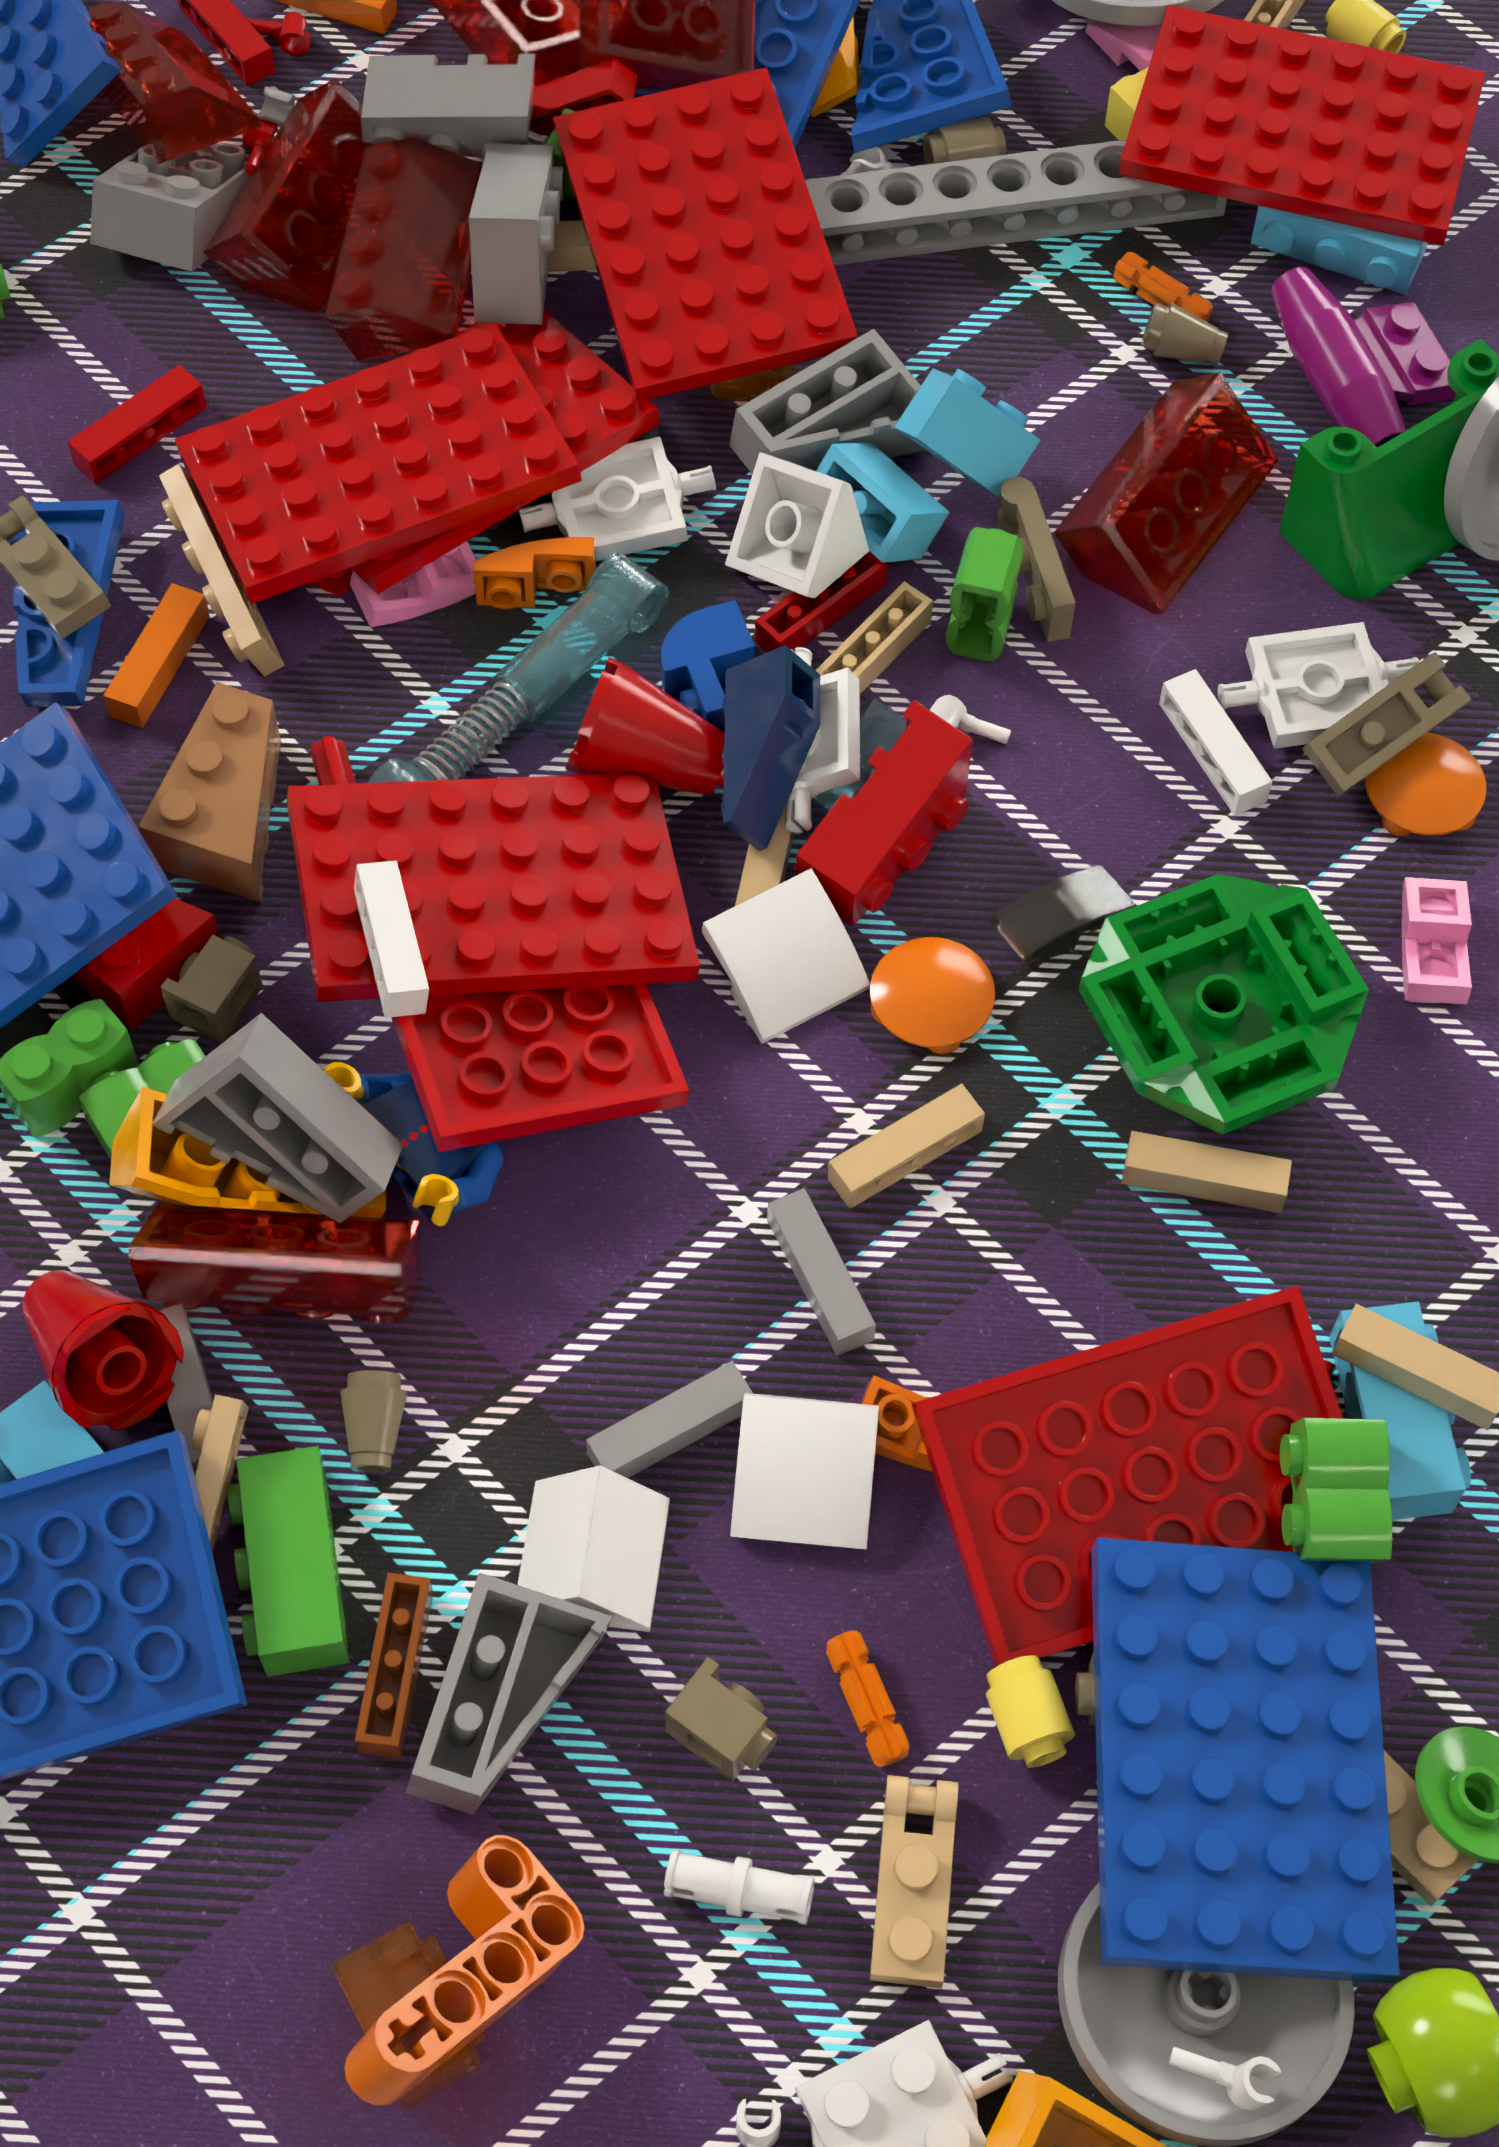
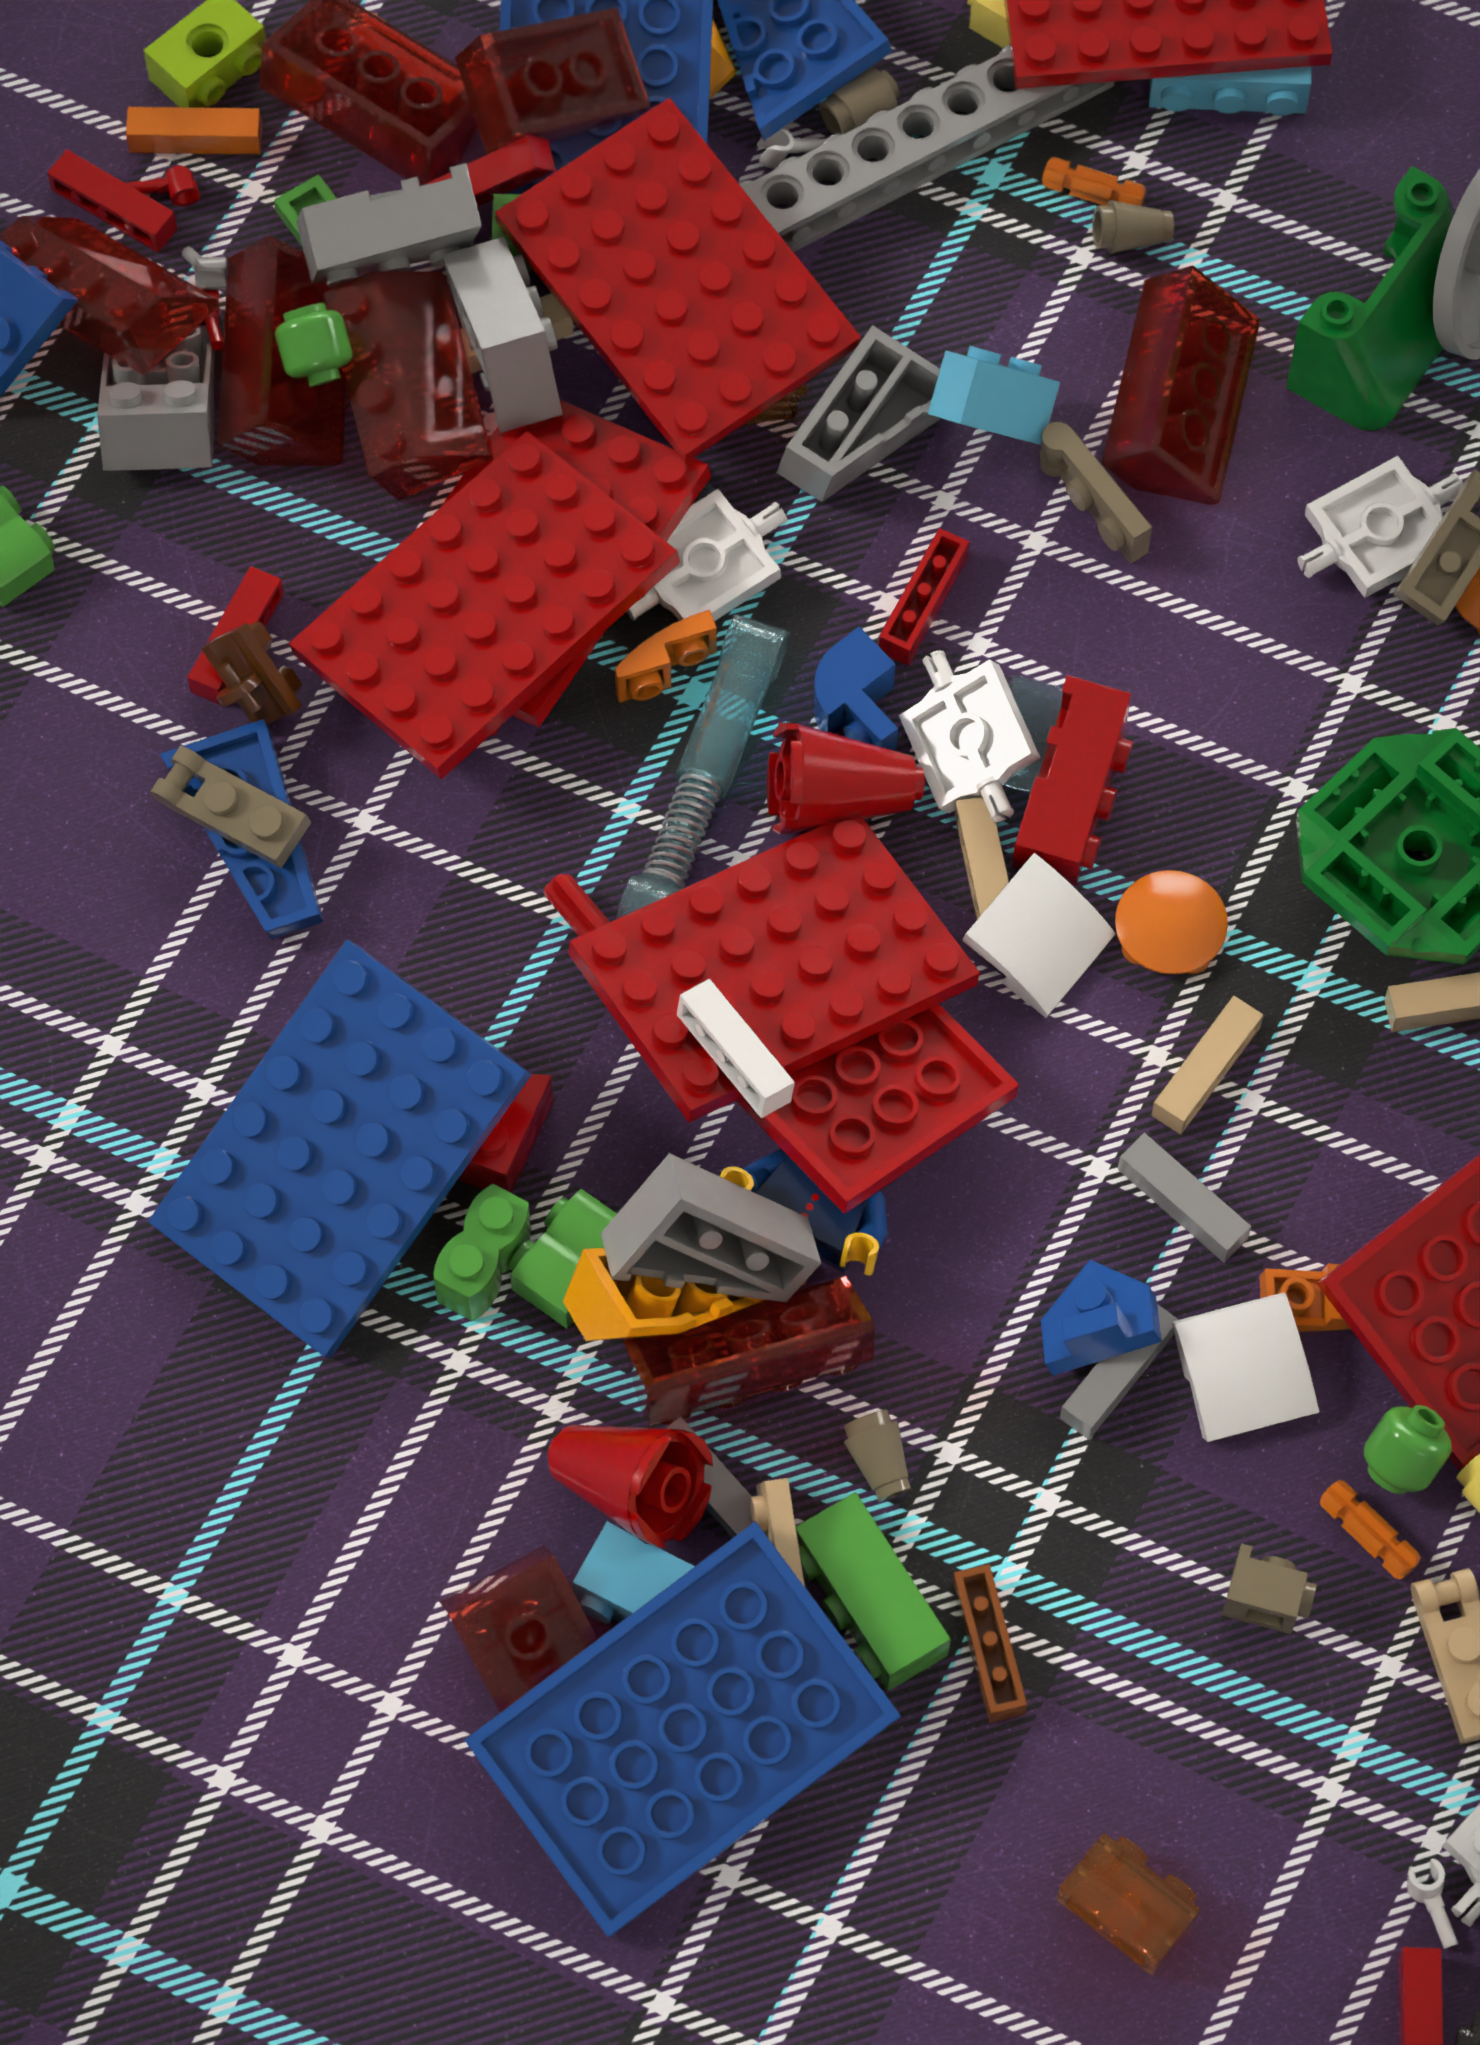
camera: 20 degrees left, 5 degrees up
orange piece [103,583,210,729] -> none
medium nougat wedge [138,682,281,903] -> none
tan plate [159,464,285,677] -> none
dark tan brick [160,935,263,1044] -> none
orange beam [344,1835,585,2106] -> none
bright pink slope [349,541,476,628] -> none
light grey wedge [405,1573,613,1815] -> none
white slope [518,1465,670,1632] -> none
white pin [664,1849,815,1925] -> none
dark blue slope [721,645,820,851] -> none
white slope [725,452,870,598] -> none
tan piece [815,581,933,695] -> none
medium azure brick [816,442,950,563] -> none
white hand [930,695,1011,744] -> none
bright green brick [946,527,1024,663] -> none
clear smoke slope [991,865,1136,964] -> none
white piece [1159,669,1273,816] -> none
magenta plate [1271,267,1456,448] -> none
none -> reddish brown hips [201,622,303,724]
none -> bright green head [275,303,353,387]
none -> blue plate [1041,1260,1162,1376]
none -> bright green head [1364,1405,1452,1495]

